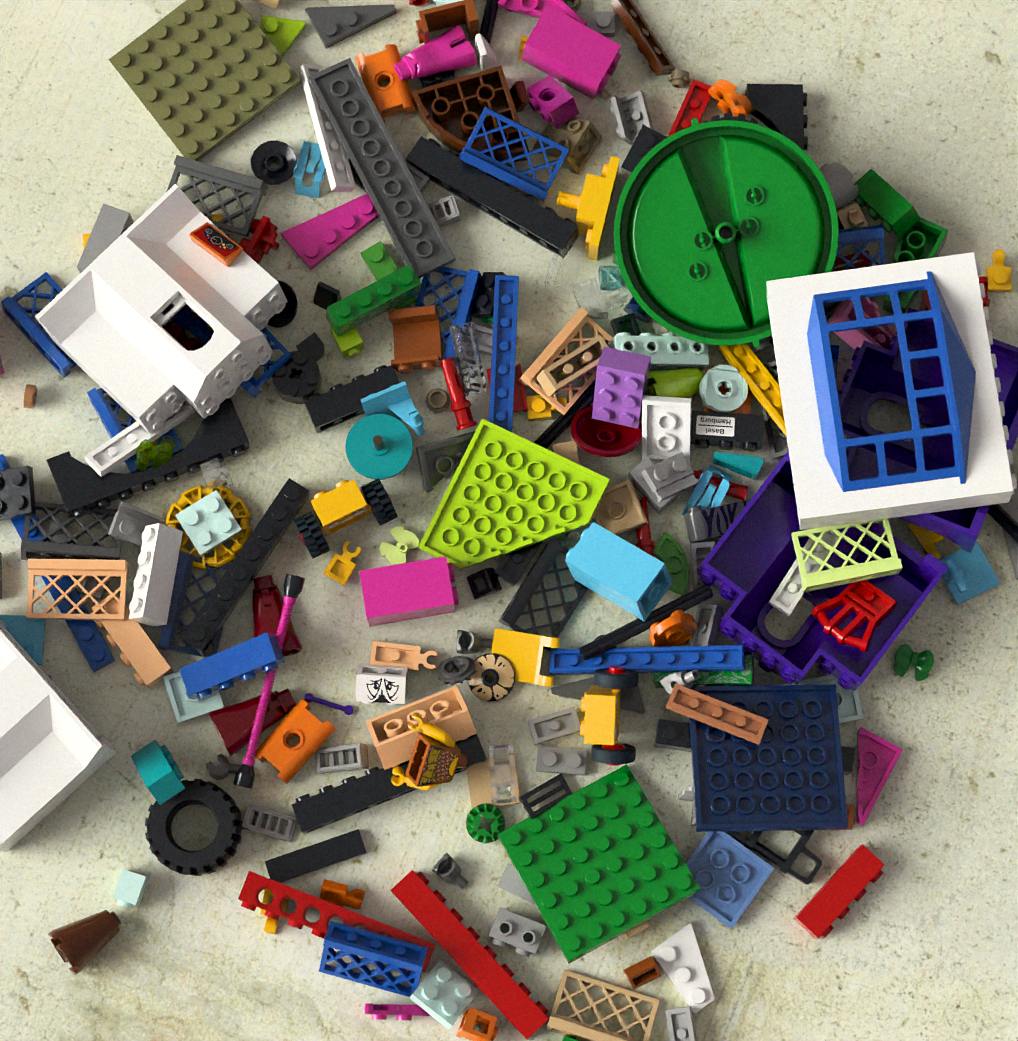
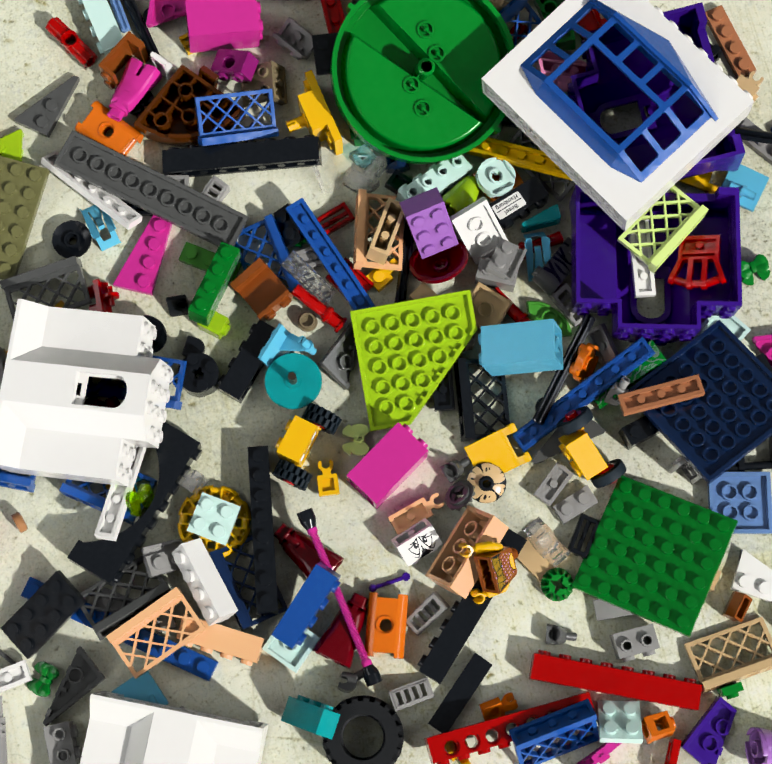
camera: 35 degrees left, 0 degrees up
slope [189,222,244,267] -> none
black slope [467,568,502,599] -> none
none -> red tile [317,202,355,235]

